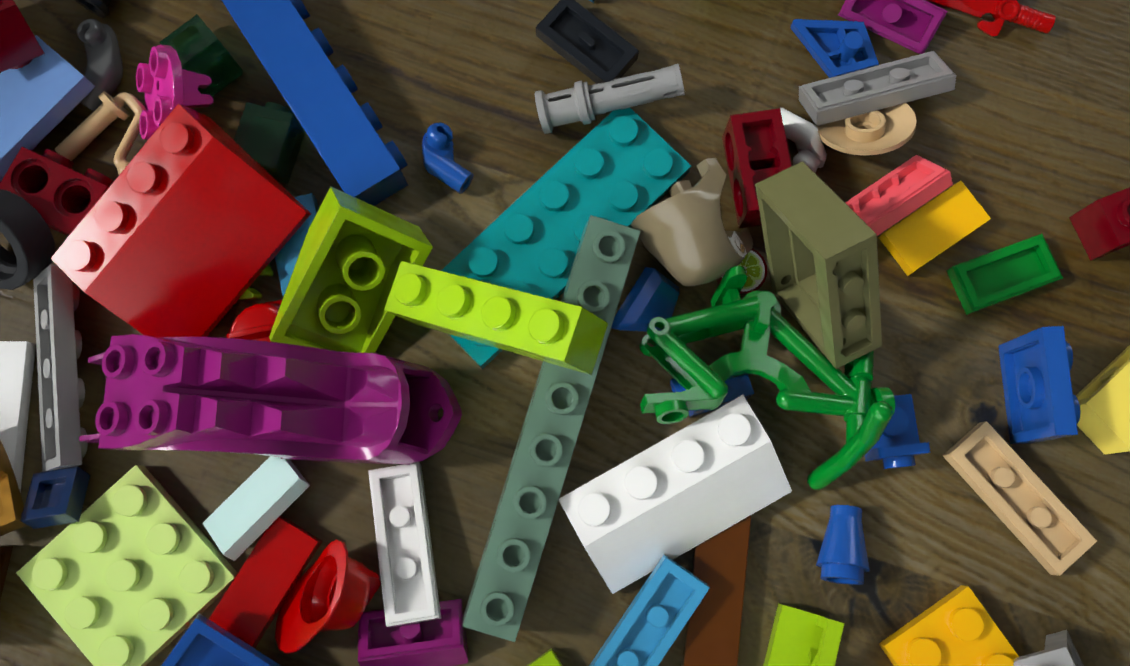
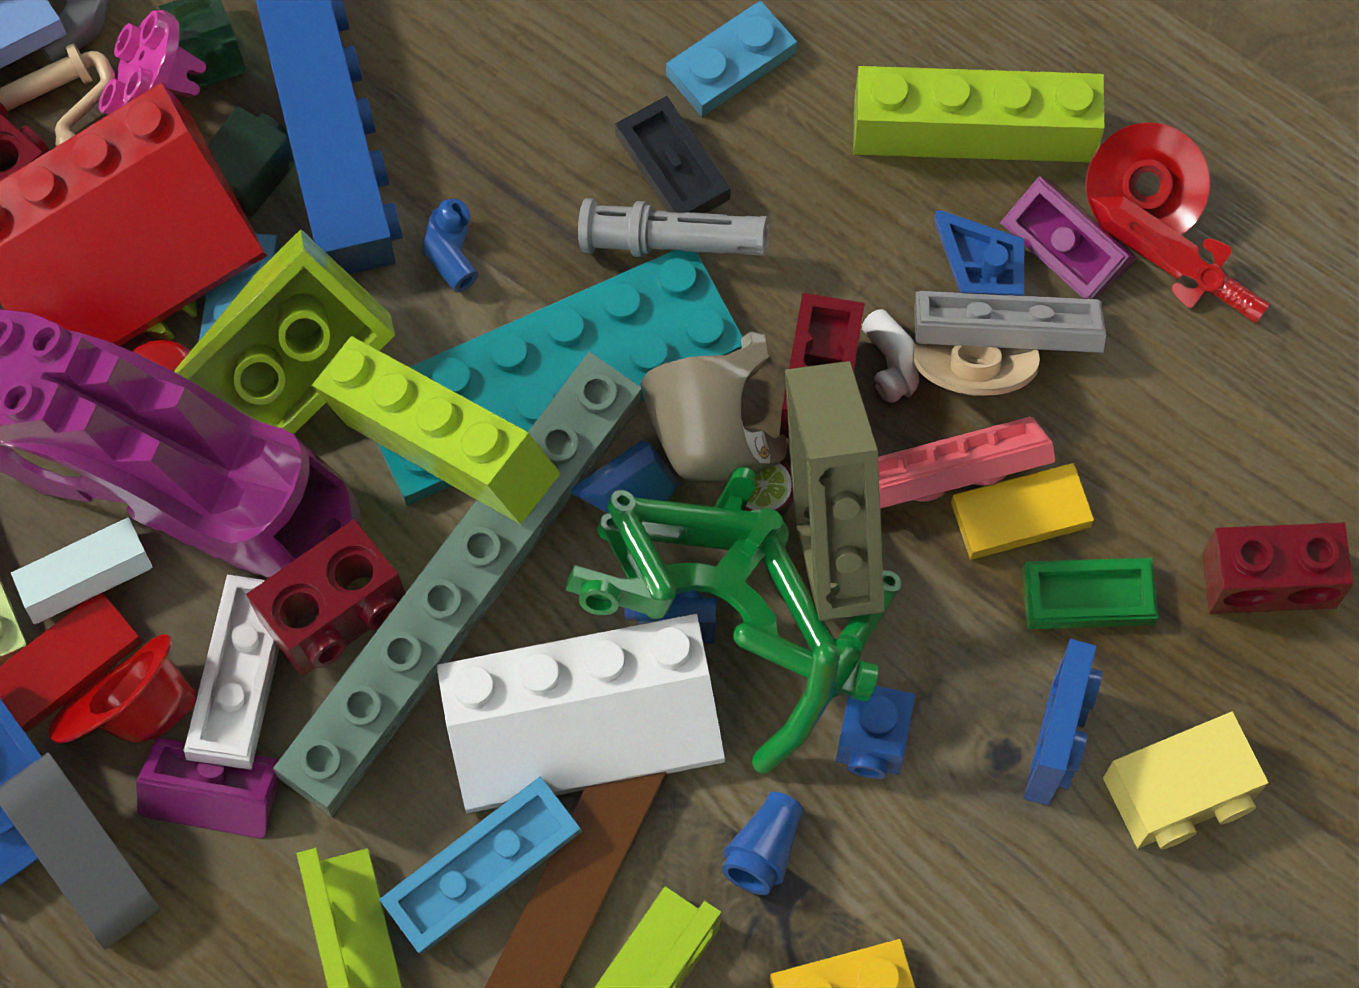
camera: 15 degrees right, 10 degrees down
tan plate [942,421,1097,576] -> none
none -> dark red brick [246,519,406,677]

